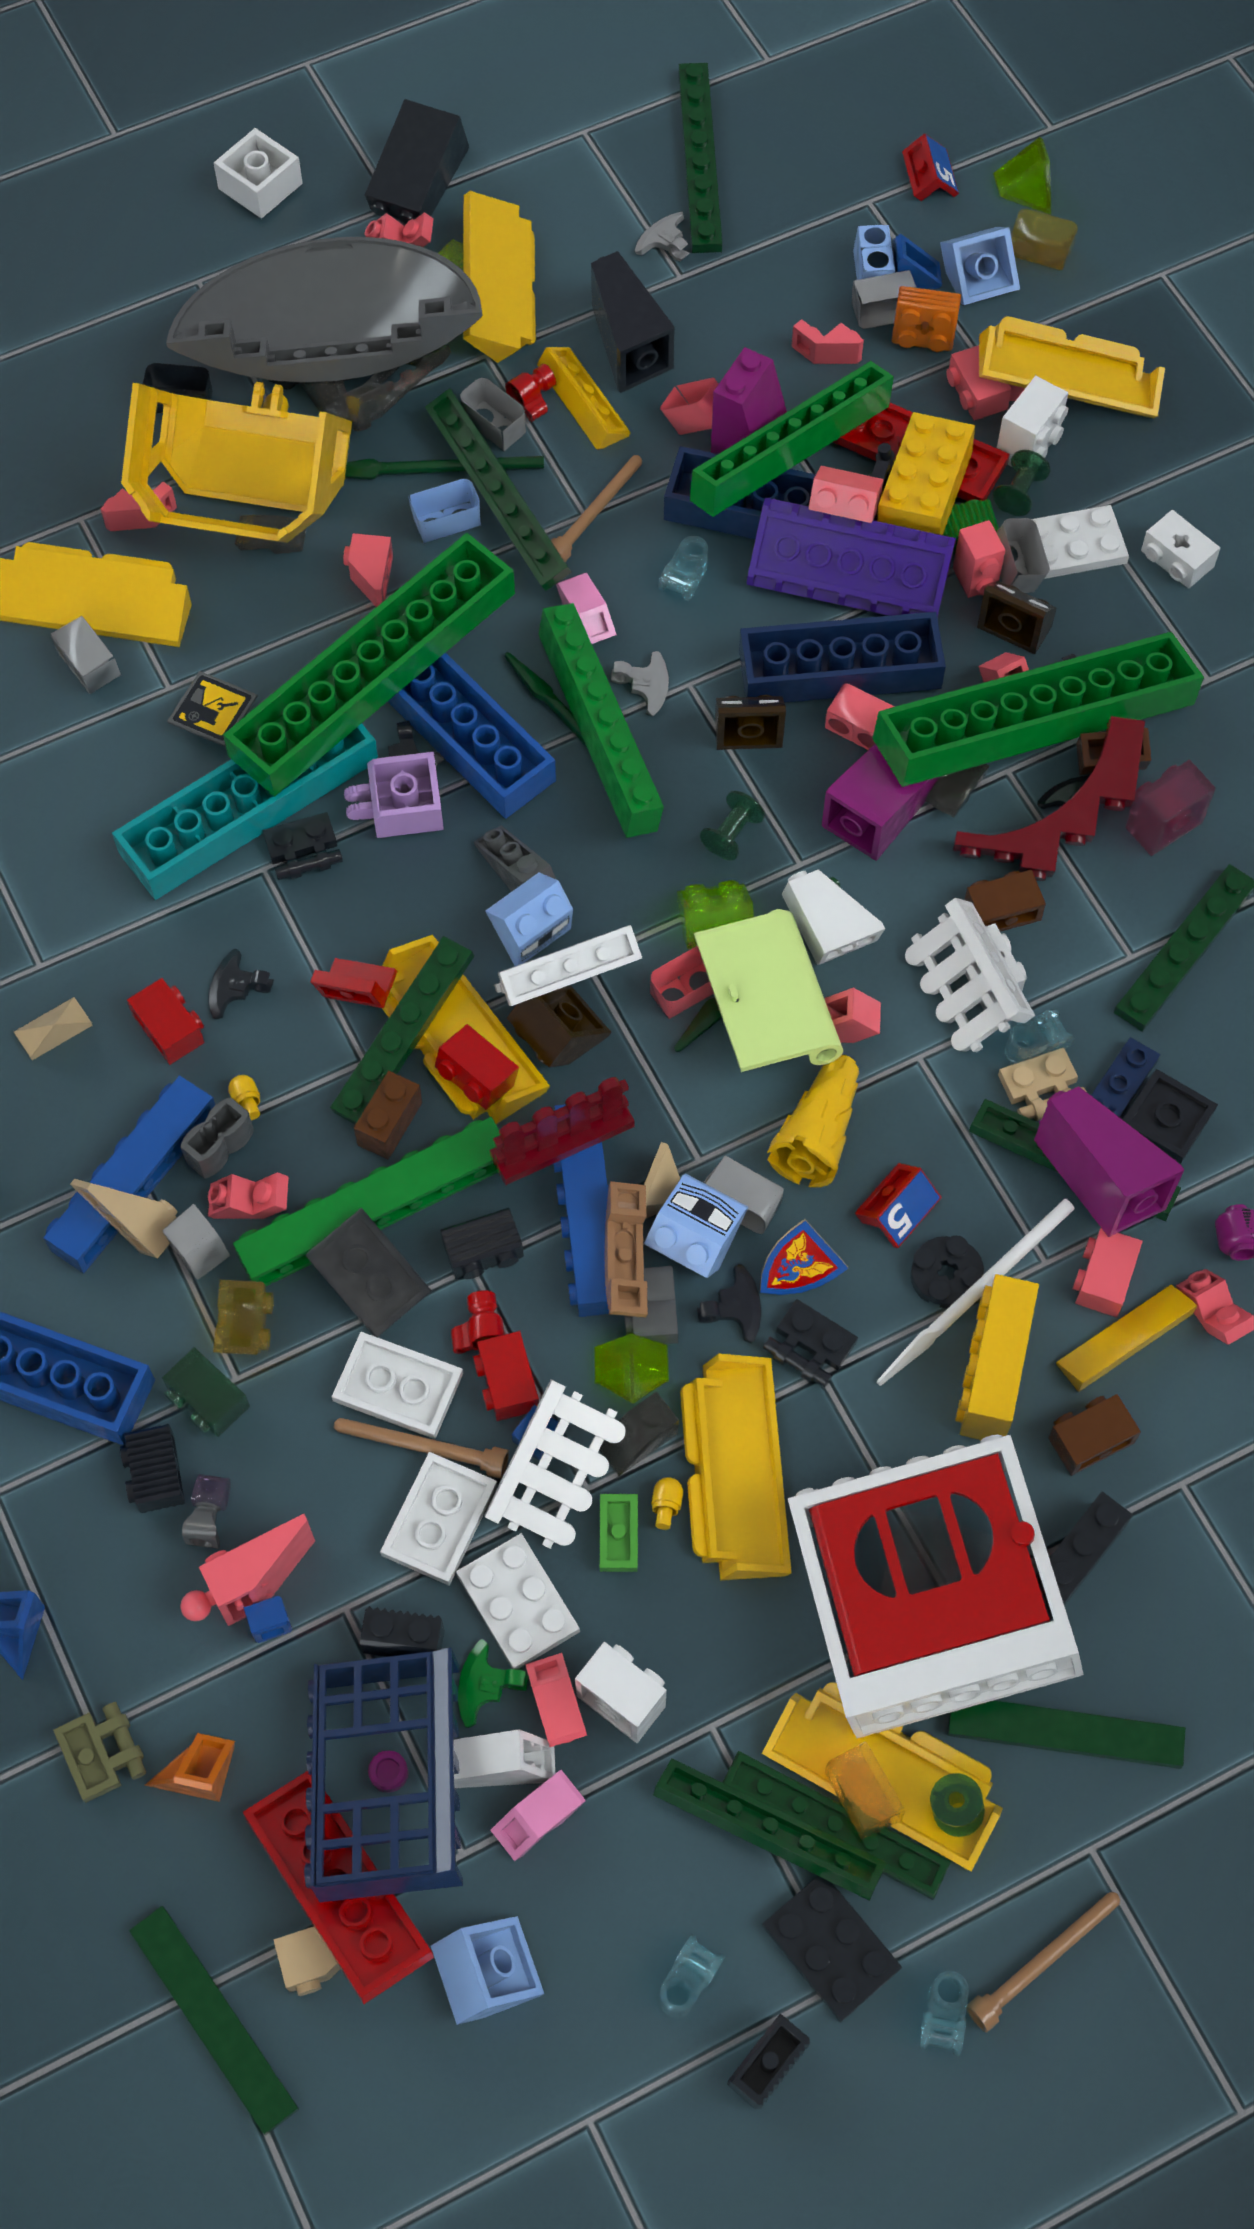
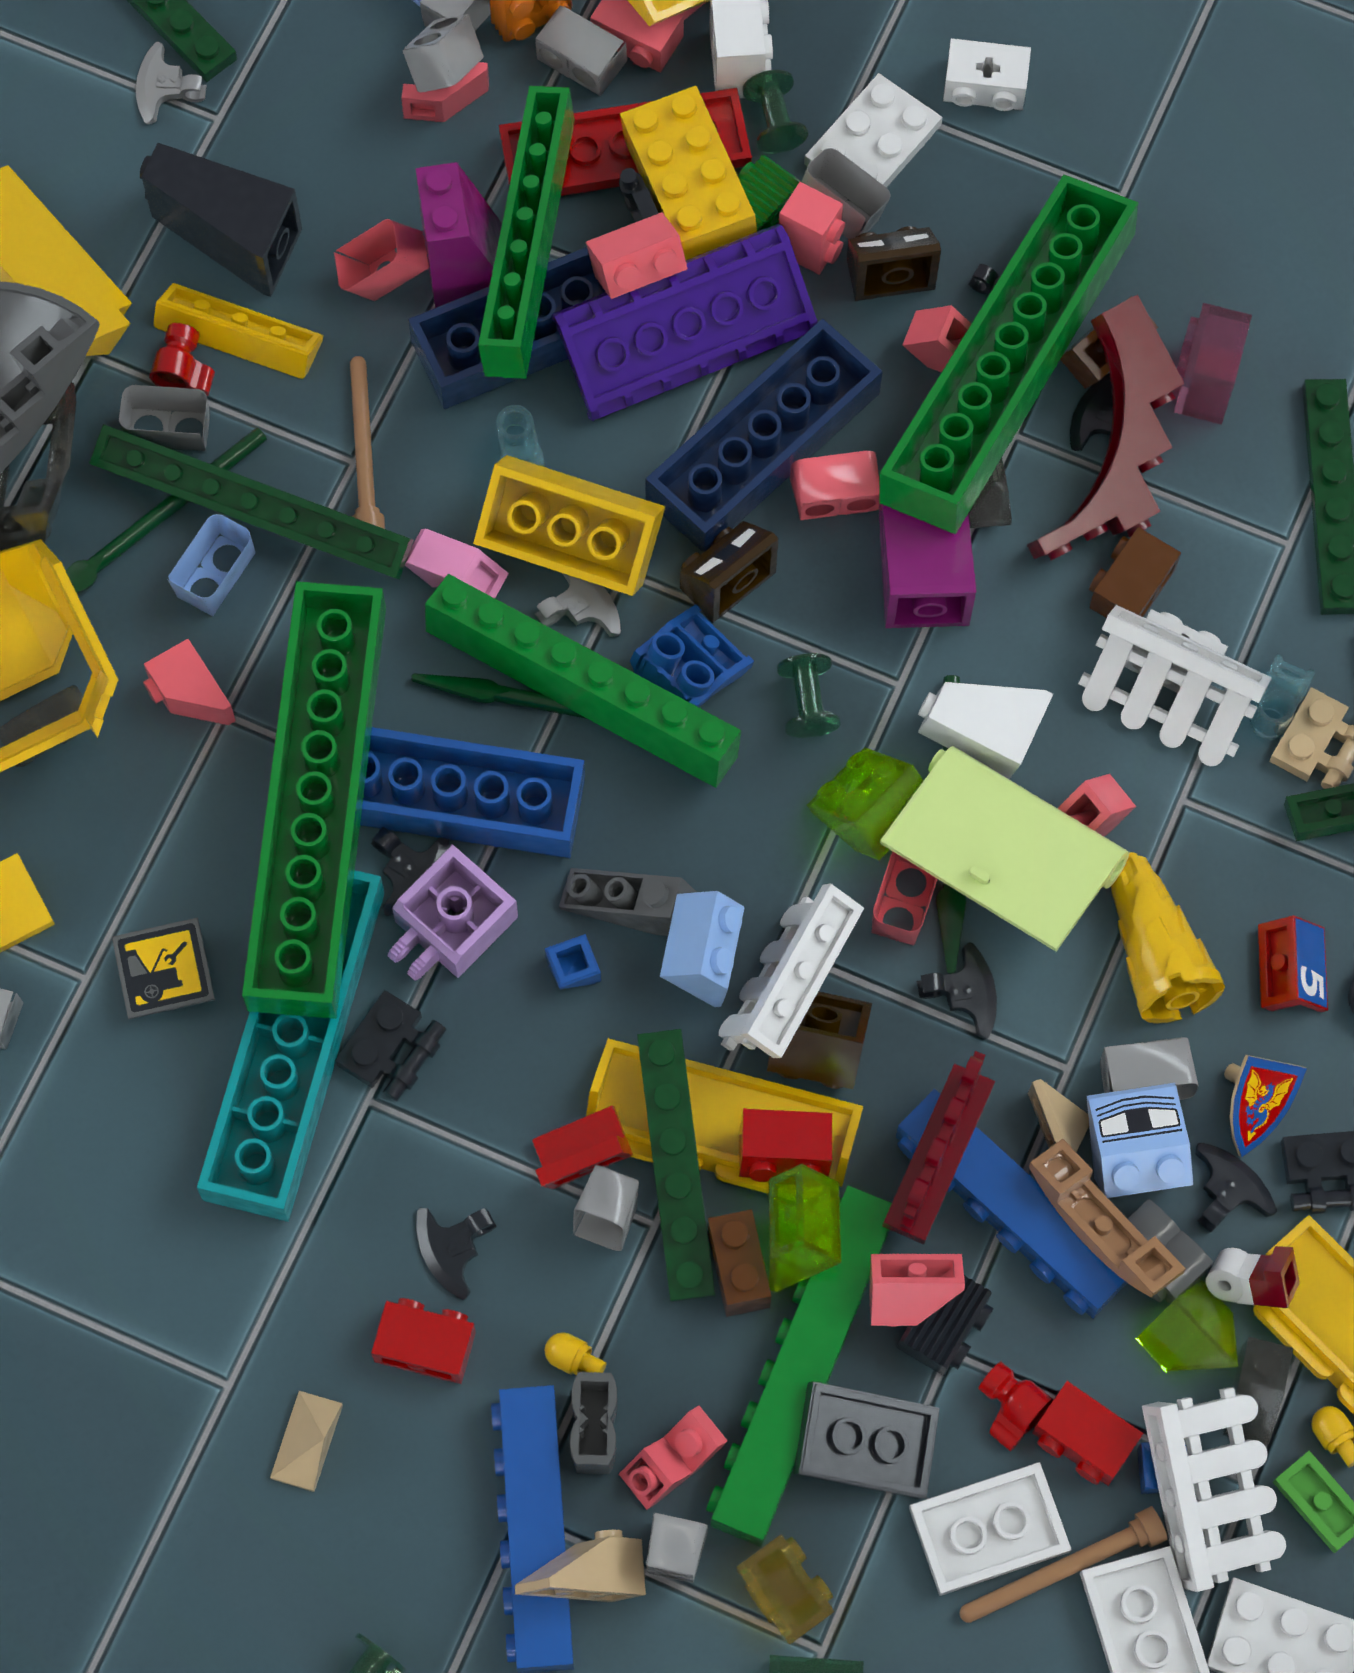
camera: 40 degrees left, 5 degrees up
none -> light grey piece [403,14,484,92]
none -> yellow brick [473,455,666,596]
none -> light grey piece [535,6,627,96]
none -> blue slope [544,934,601,990]
none -> light grey piece [573,1165,639,1251]
none -> blue slope [630,604,754,707]
none -> clear neon green slope [767,1164,841,1292]
none -> coral slope [869,1254,965,1327]
none -> black piece [917,942,997,1039]
none -> leg [1206,1246,1300,1308]

